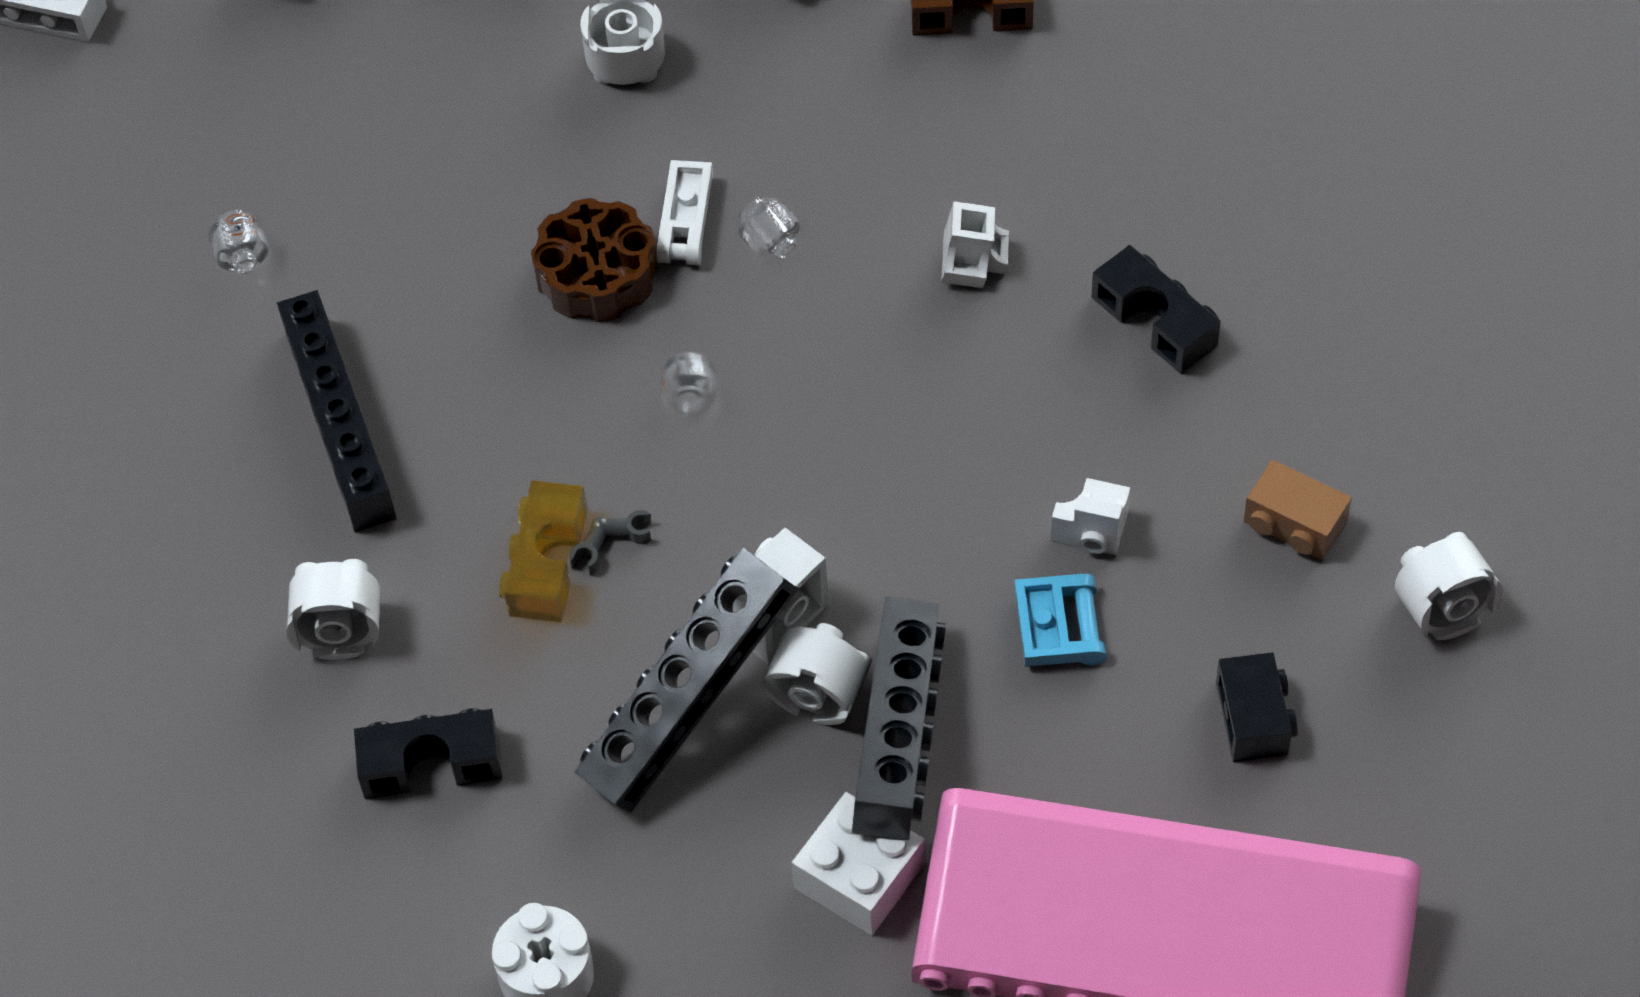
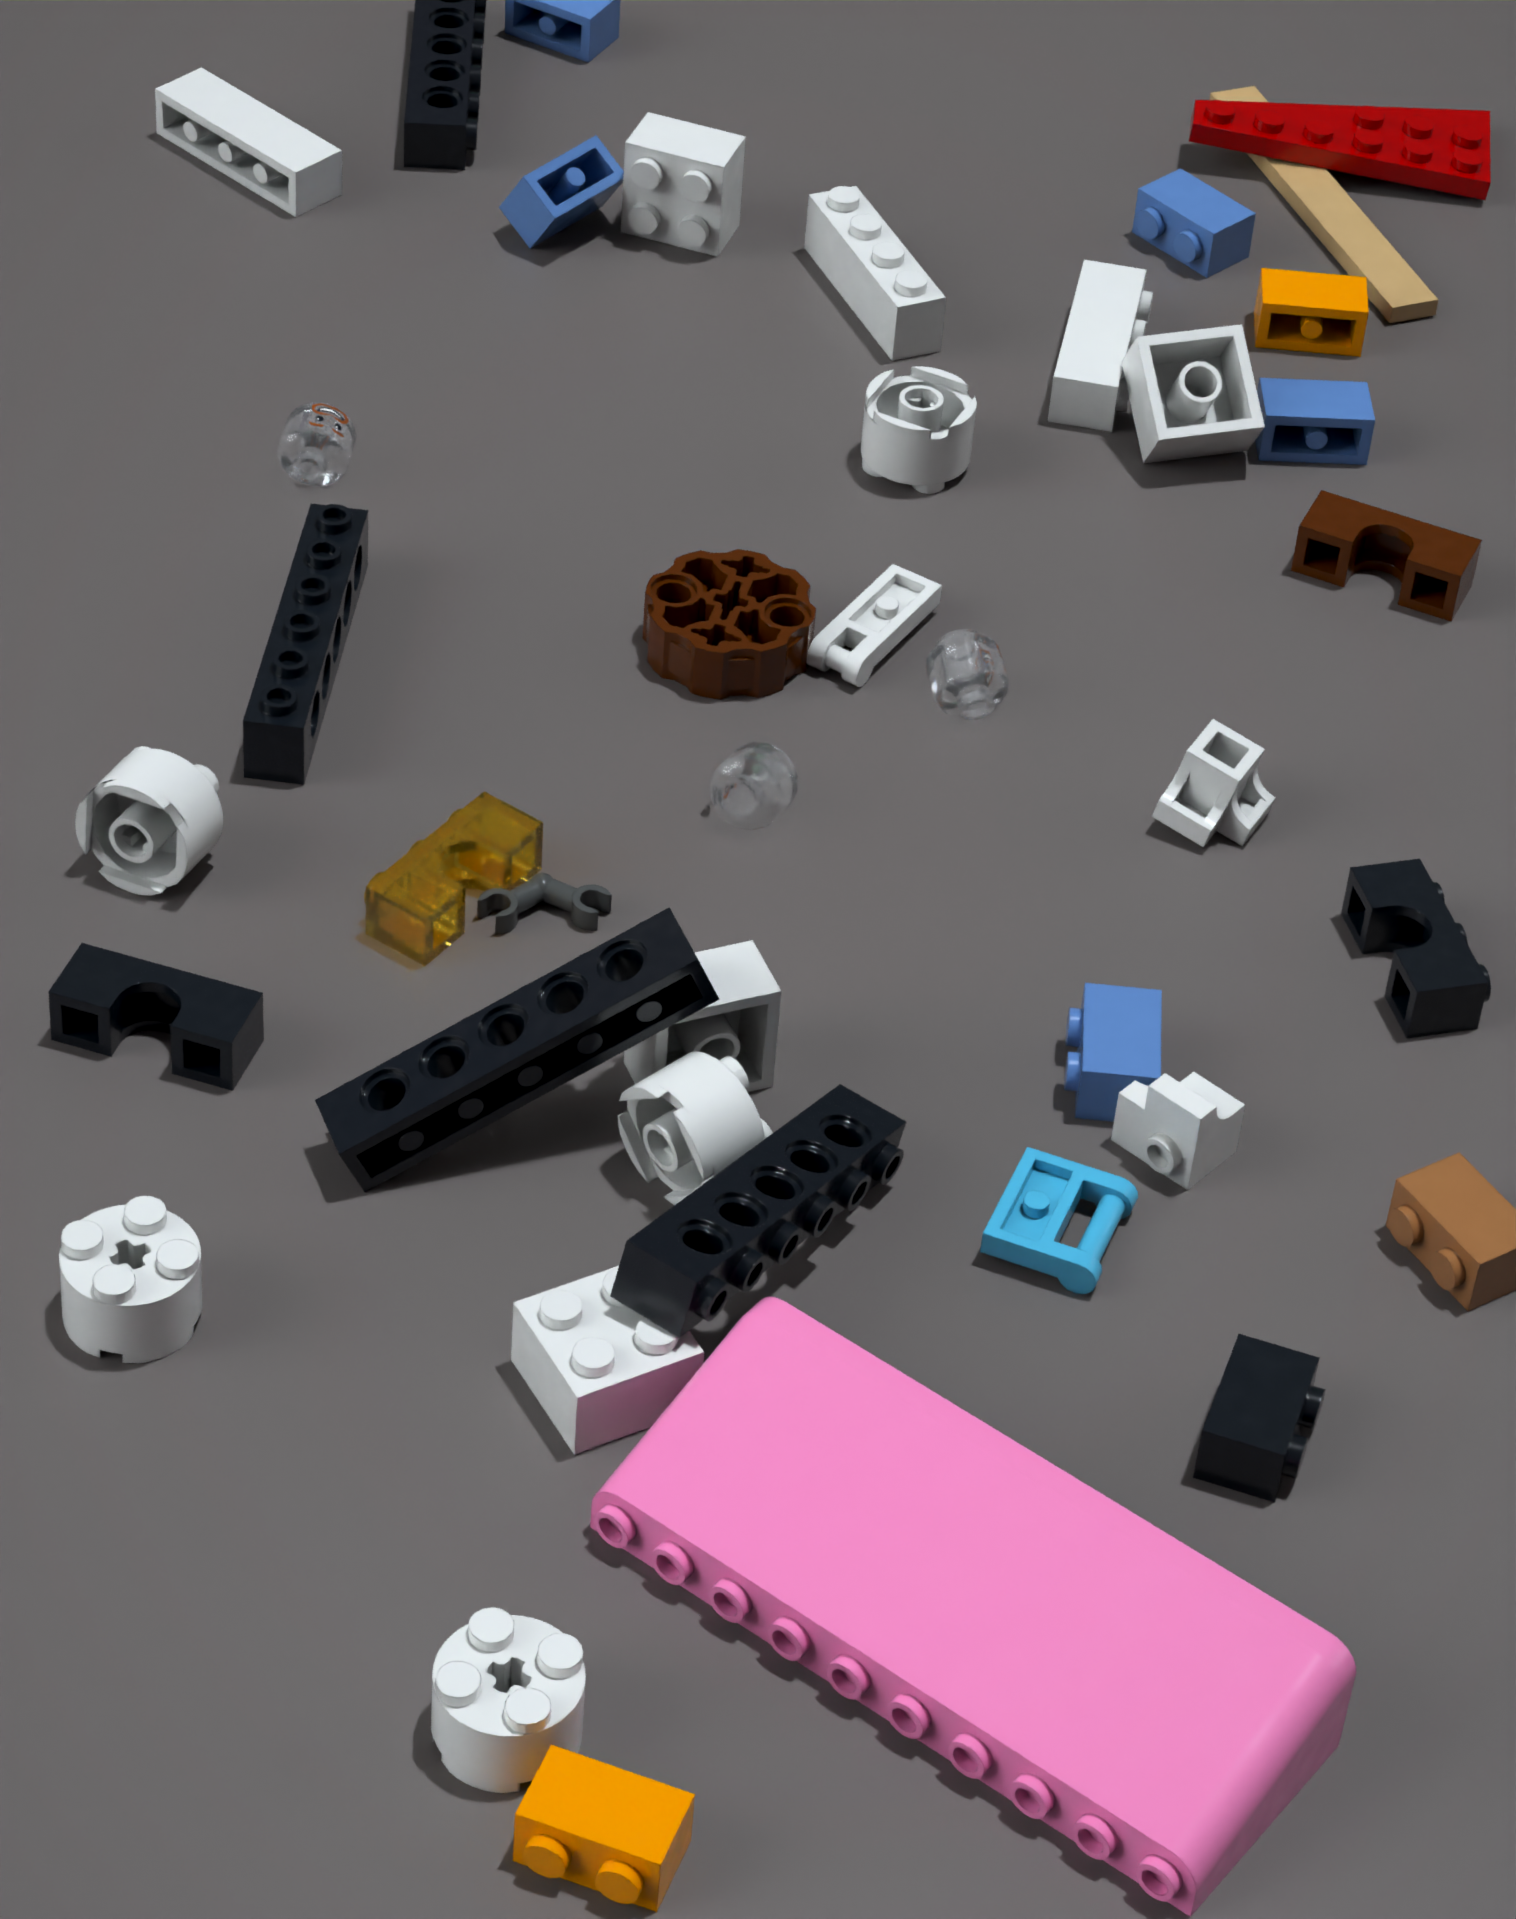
camera: 20 degrees right, 15 degrees down
none -> medium blue brick [1064,983,1162,1122]

